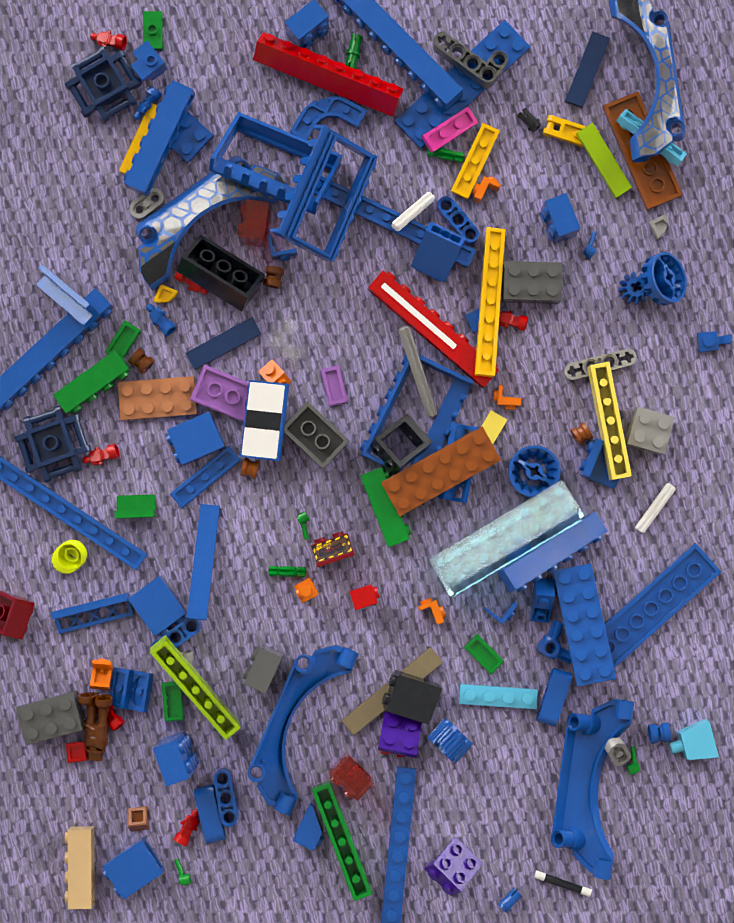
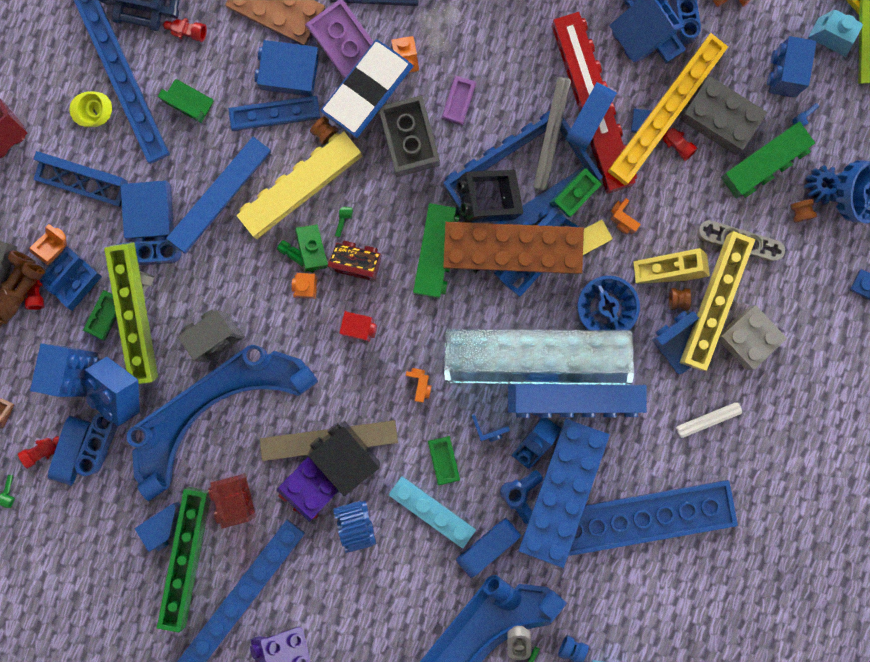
camera: 40 degrees right, 0 degrees up
none -> blue brick [85,357,140,426]
none -> light yellow brick [236,131,362,239]
none -> green plate [295,224,328,272]
none -> green panel [549,168,602,218]
none -> blue beam [565,82,617,151]
none -> light yellow slope [633,248,710,284]
none -> green brick [721,121,815,199]
none -> dark orange wheel [790,199,817,223]
none -> medium azure torso [808,10,863,57]

